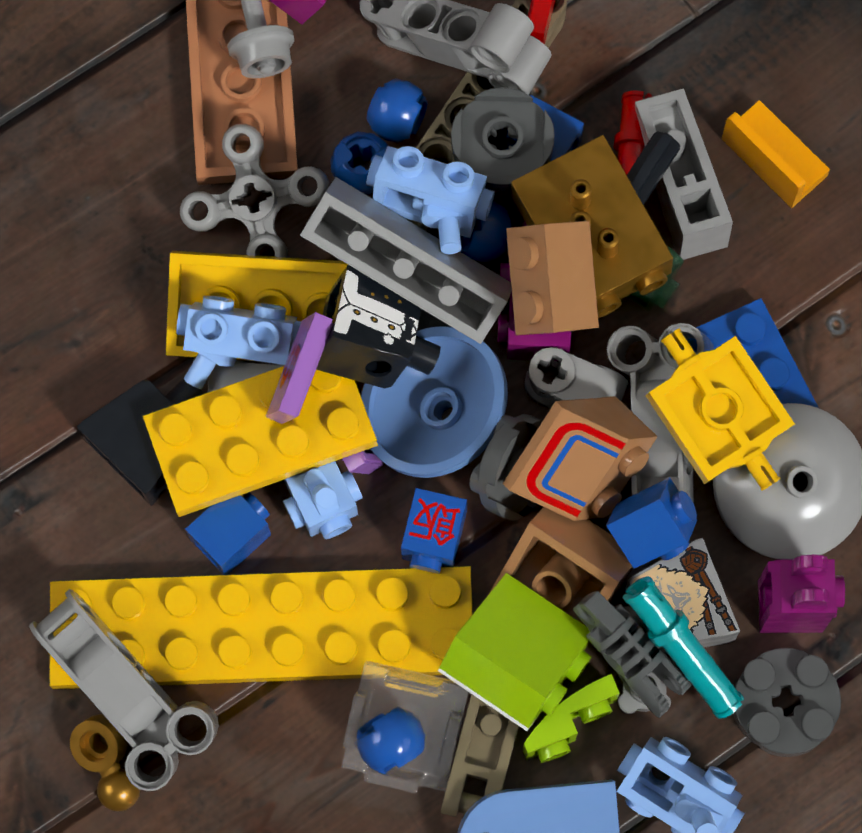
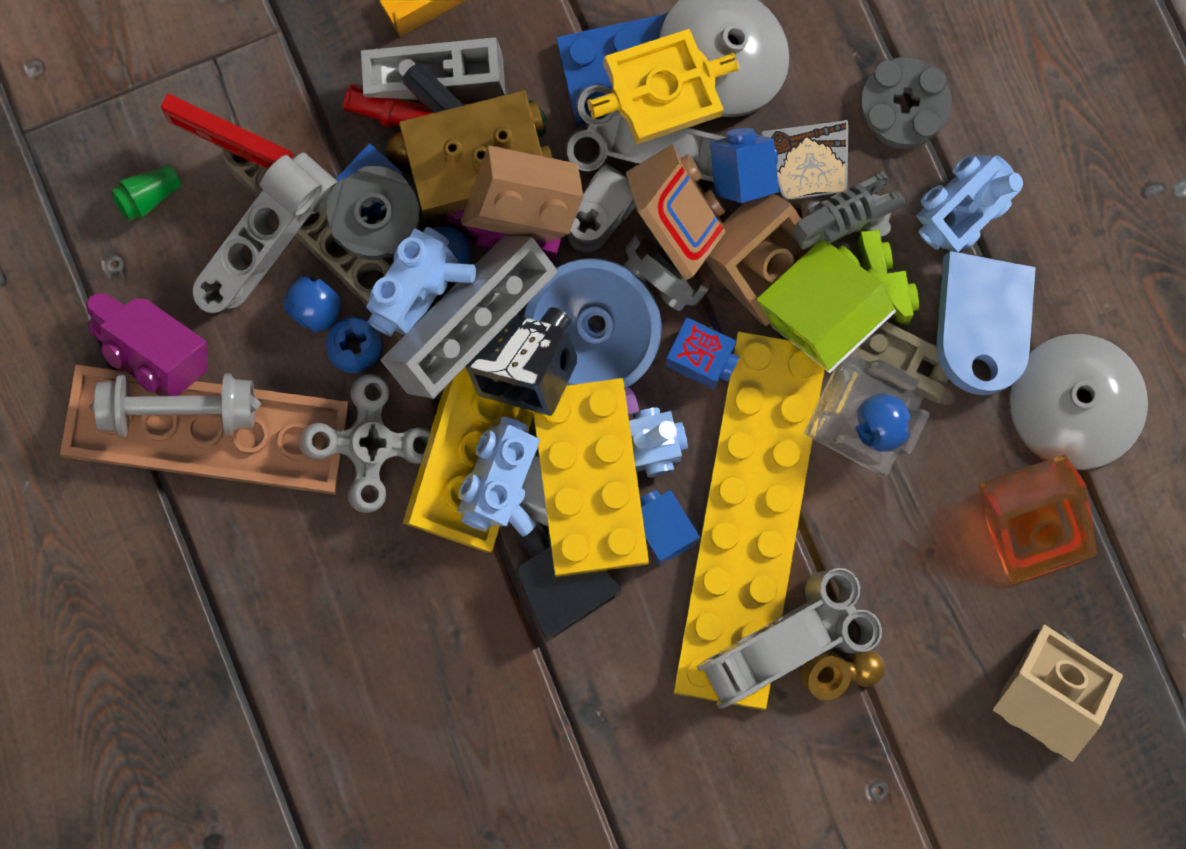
camera: 80 degrees left, 5 degrees up
medium lavender tile [265,312,333,424] -> none
teal pin [623,576,744,719] -> none
magenta hinge [757,554,845,633] -> none

